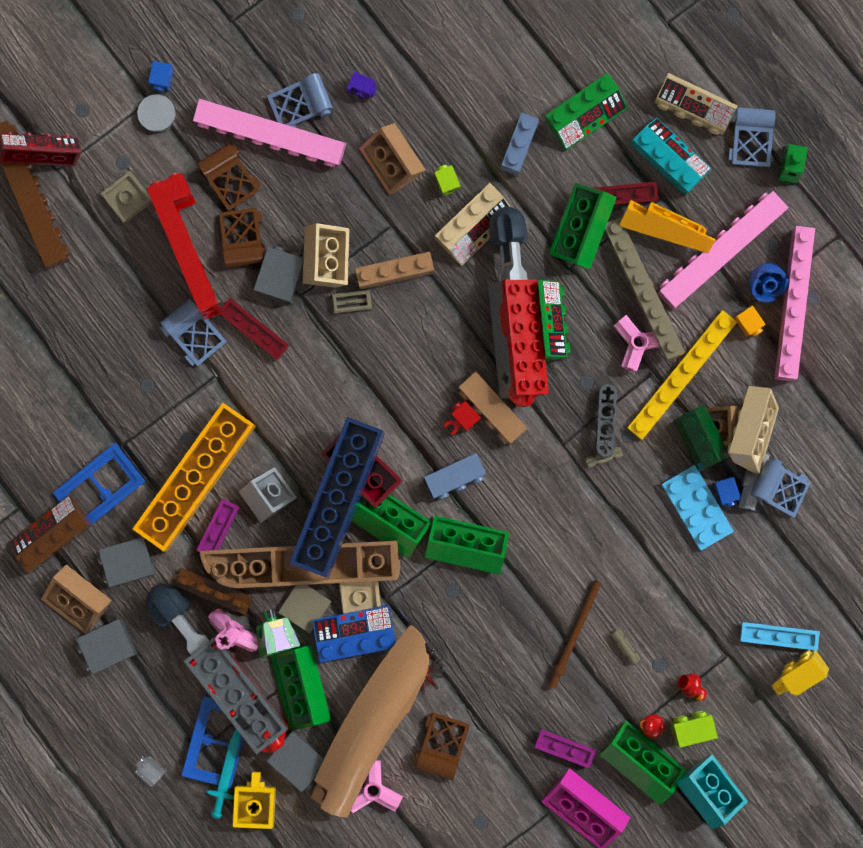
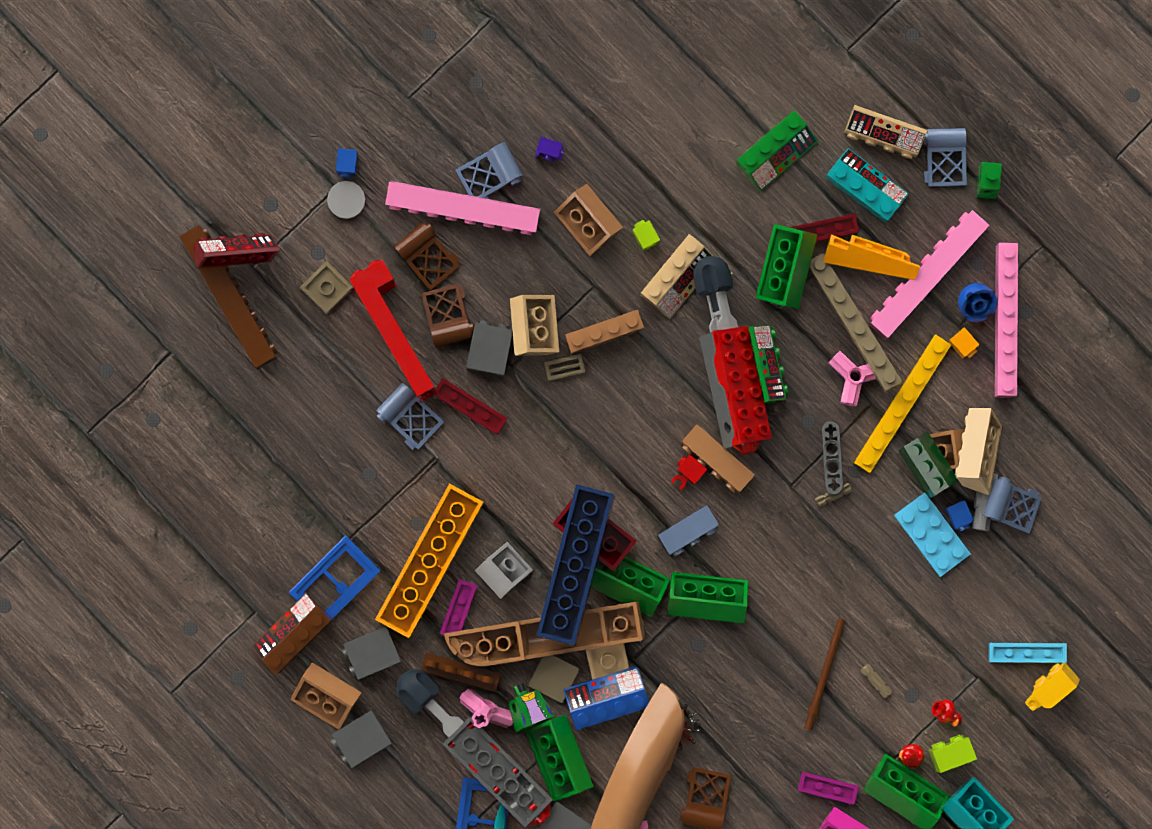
camera: 10 degrees left, 0 degrees up
sand blue brick [501,113,539,176] -> none

